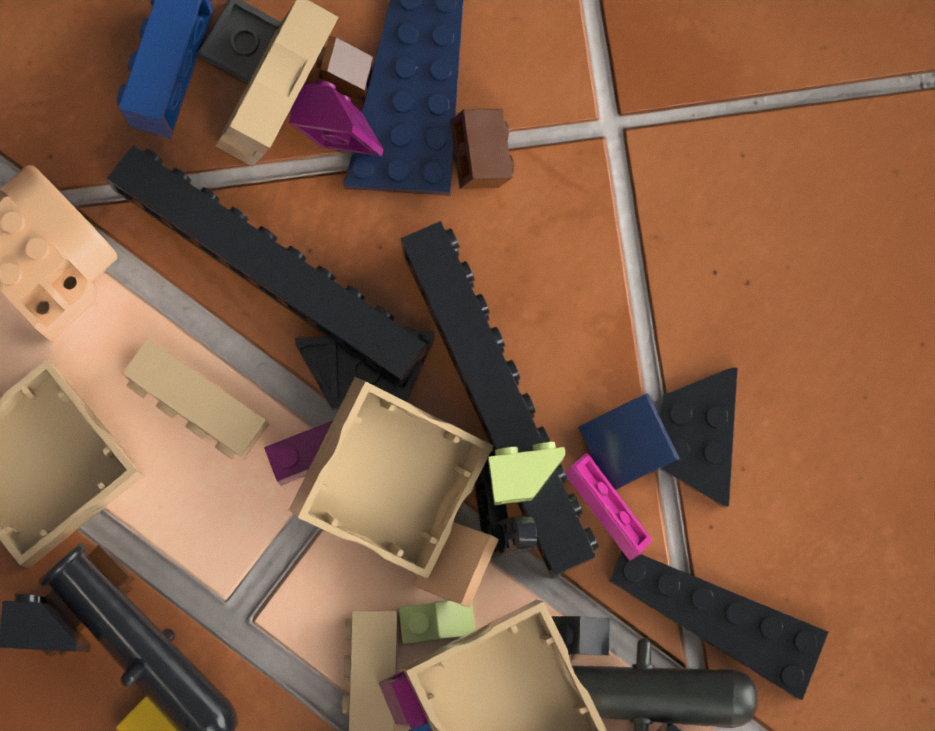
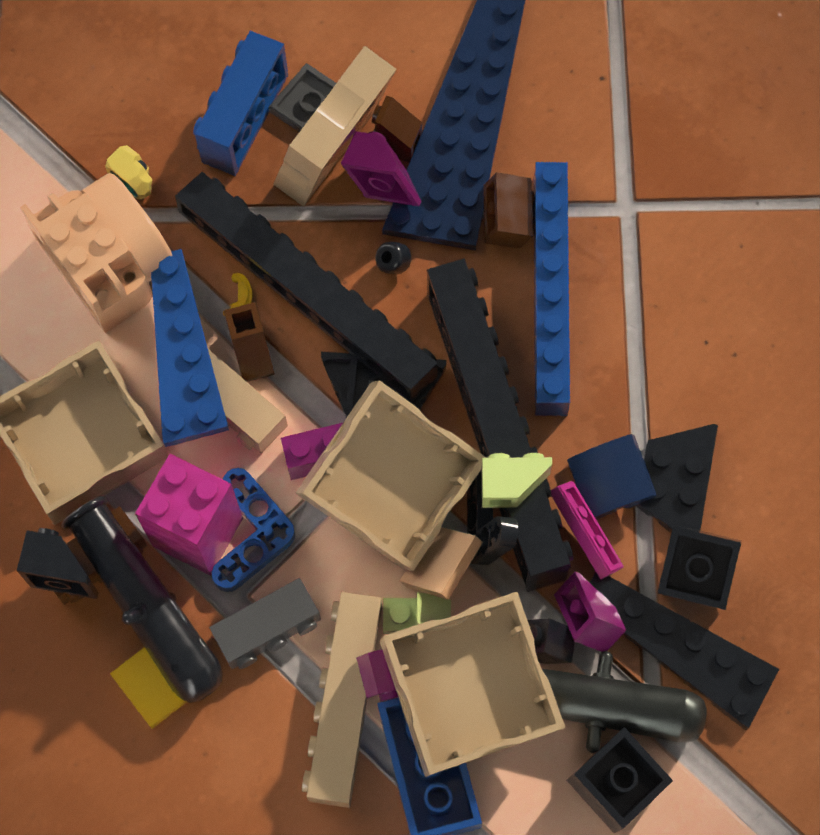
camera: 10 degrees right, 10 degrees down
none -> light yellow rock [105,145,153,200]
none -> dark pink brick [135,454,243,576]
none -> blue wing [151,249,229,447]
none -> dark grey brick [209,578,321,669]
none -> blue beam [212,468,295,592]
none -> yellow piece [223,273,252,316]
none -> reddish brown slope [224,302,275,382]
none -> black piece [375,242,411,274]
none -> blue brick [534,162,570,416]
none -> magenta slope [554,572,626,652]
none -> black brick [658,525,742,610]

